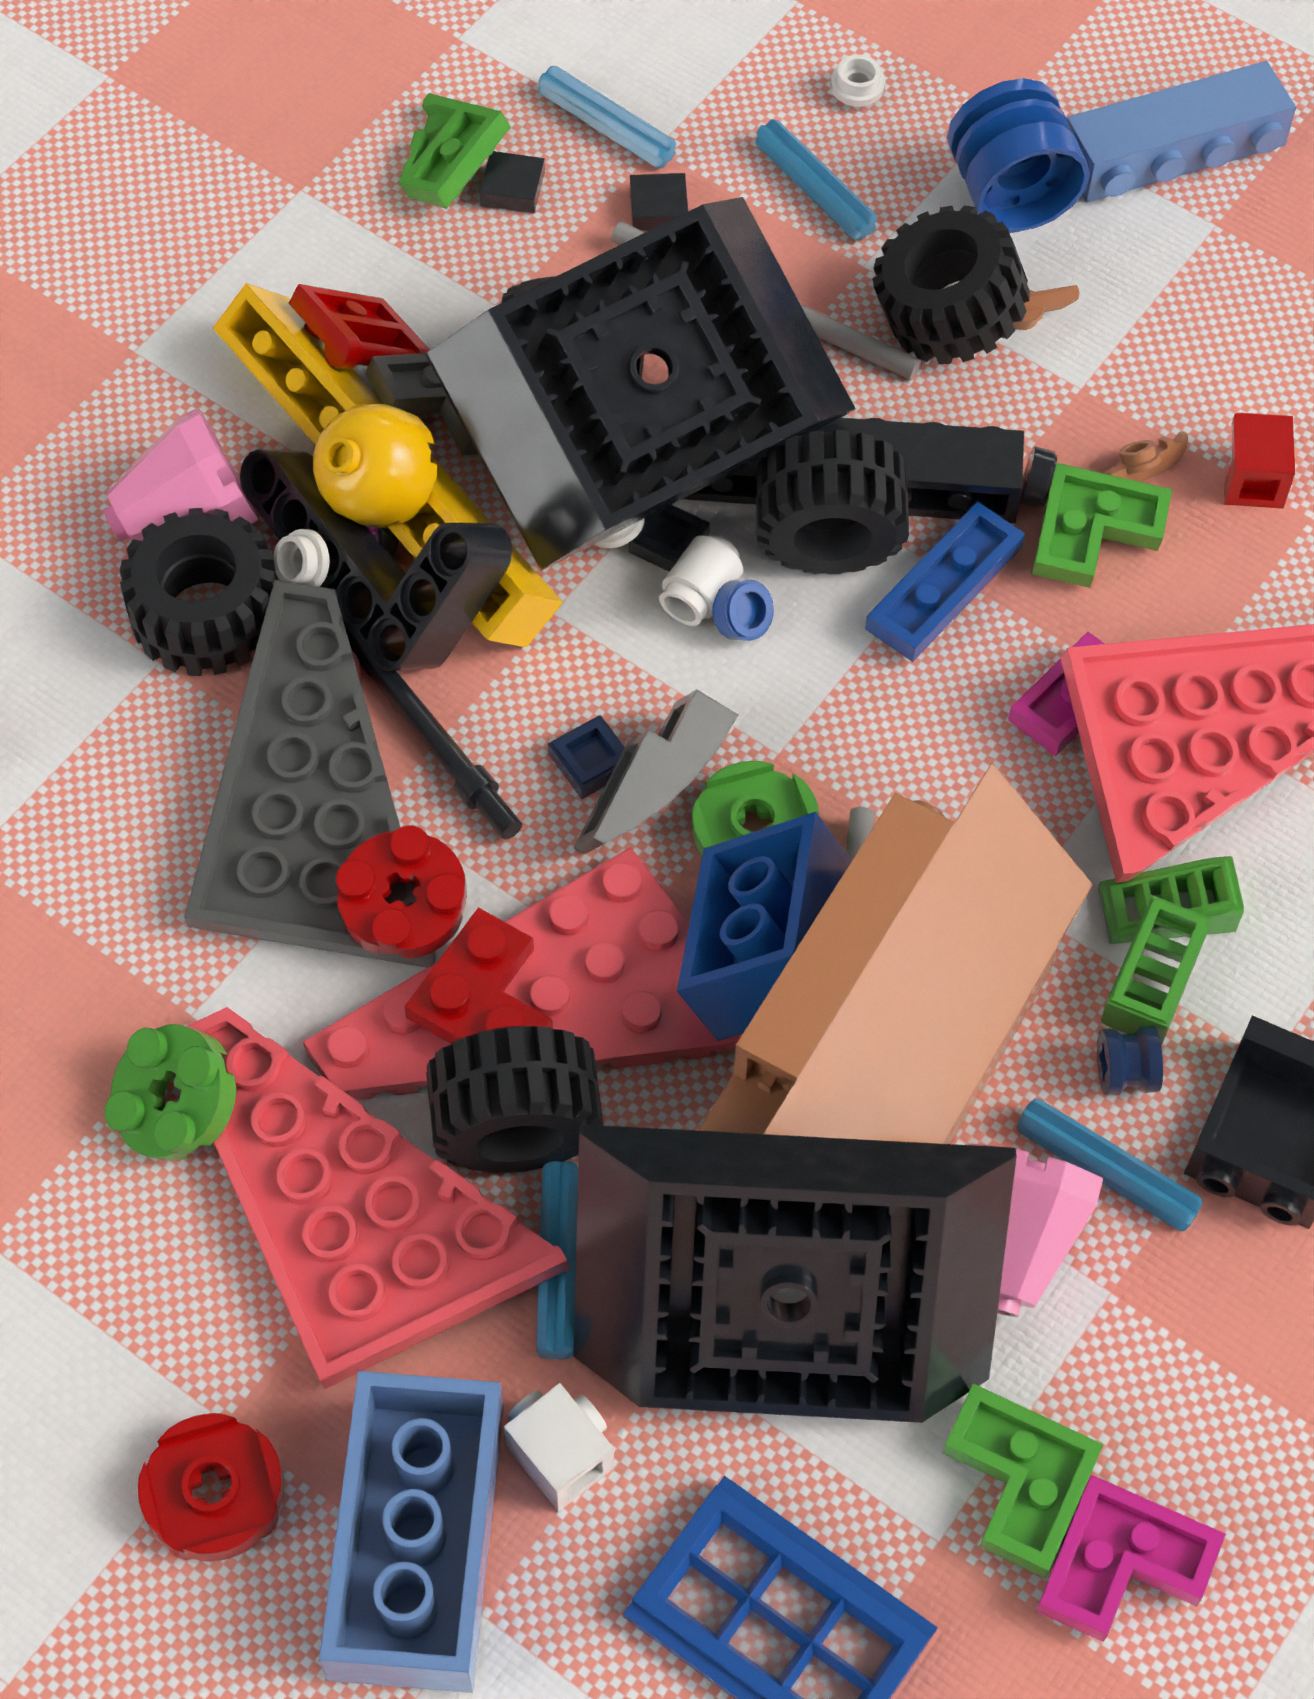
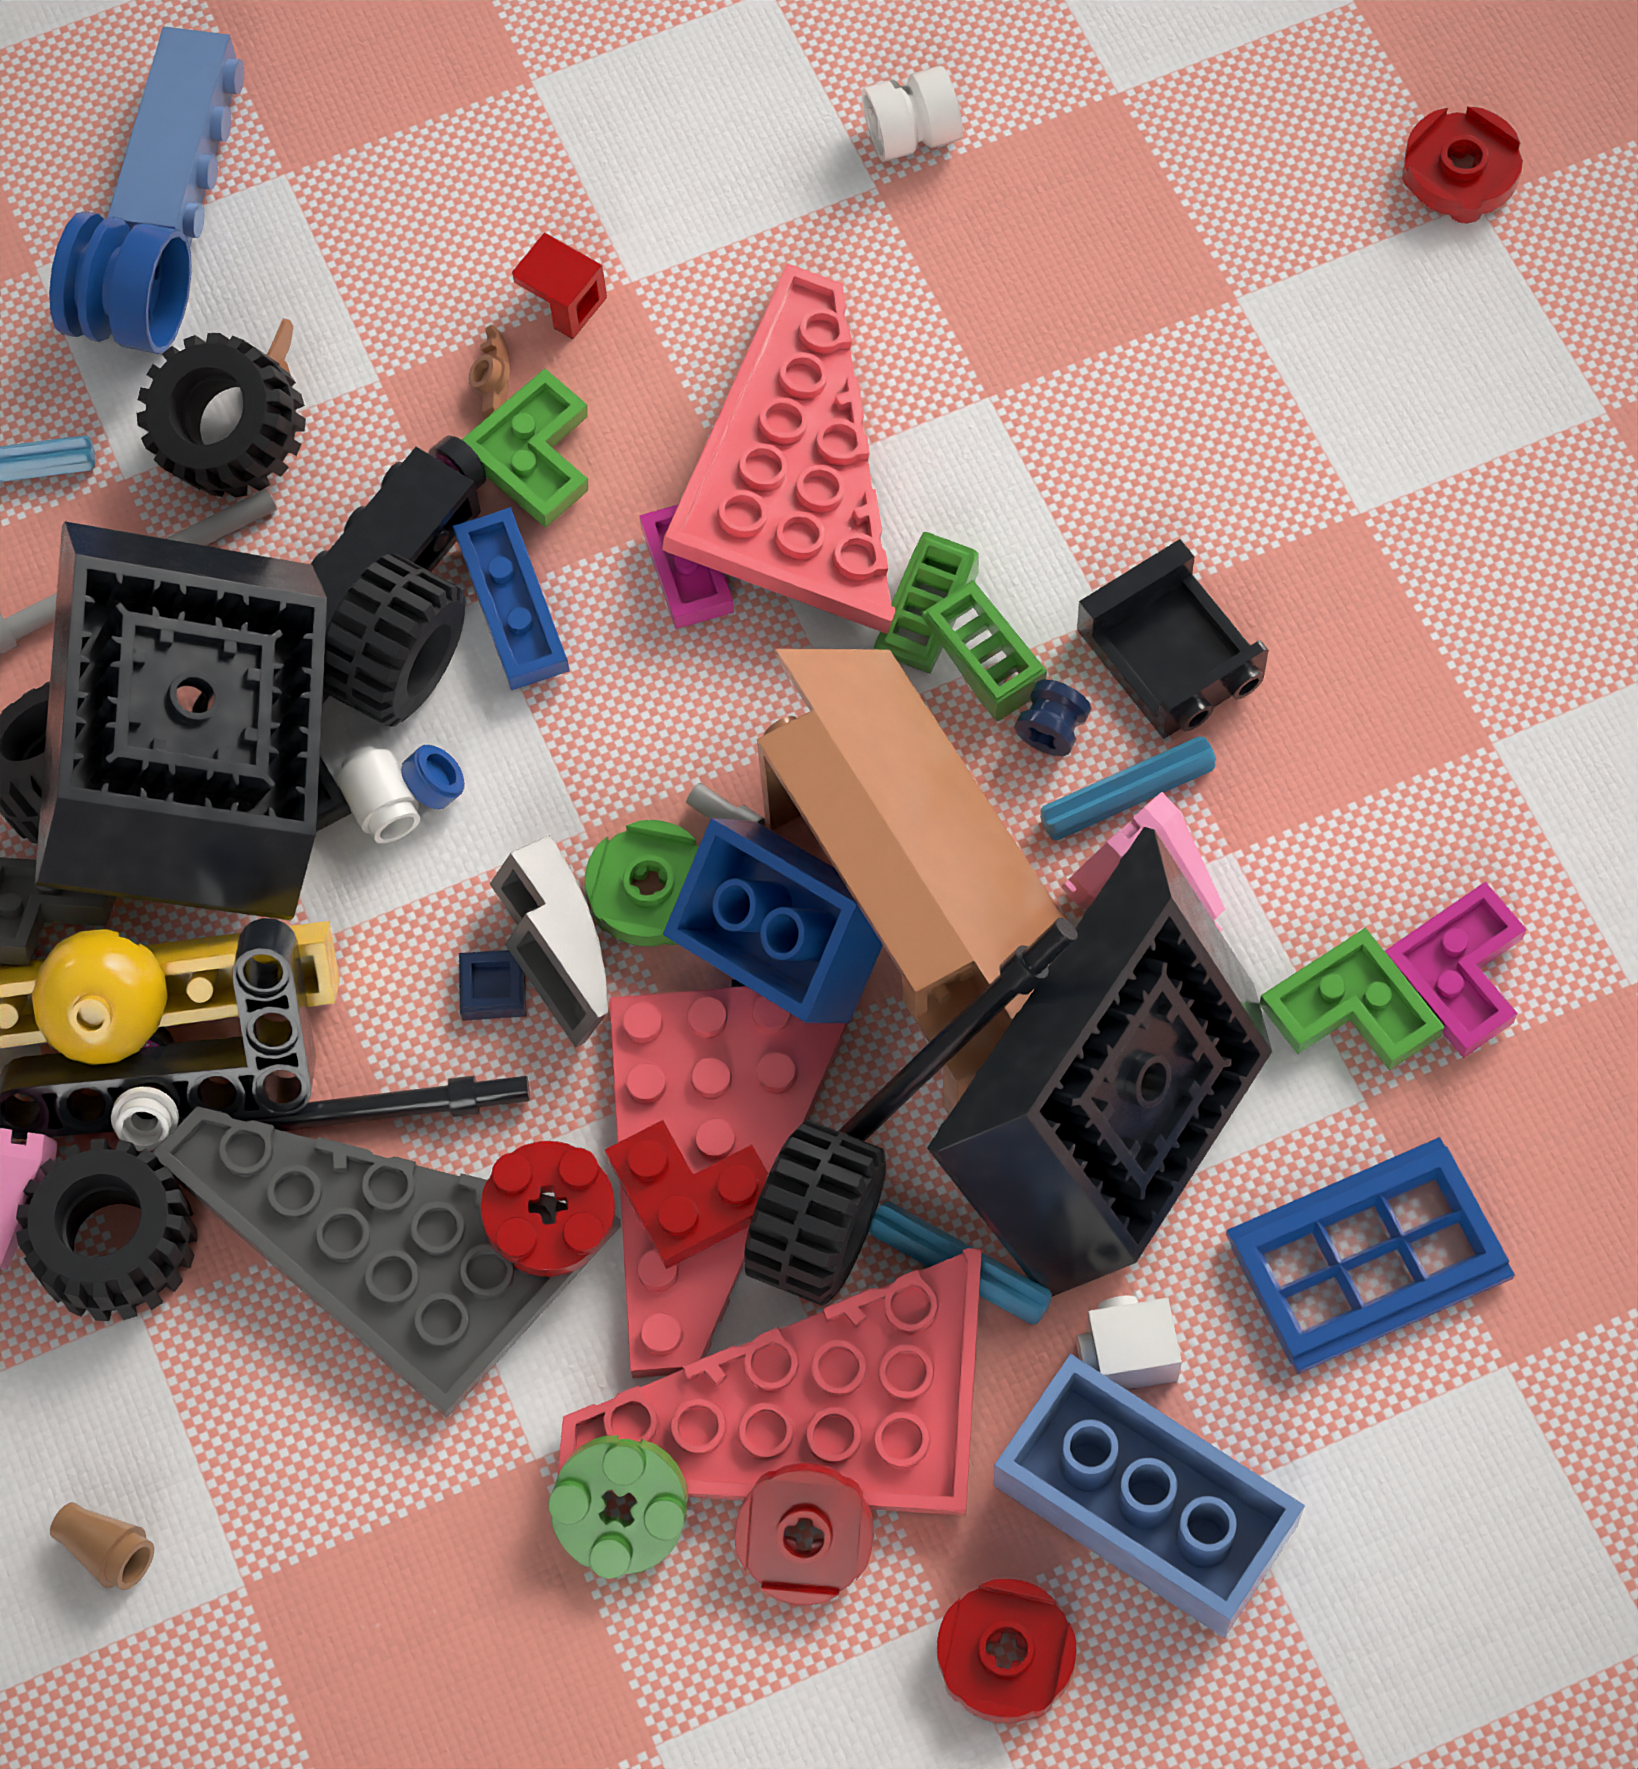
camera: 55 degrees left, 5 degrees up
none -> red plate [735,1463,874,1606]
none -> black bar [838,918,1078,1141]

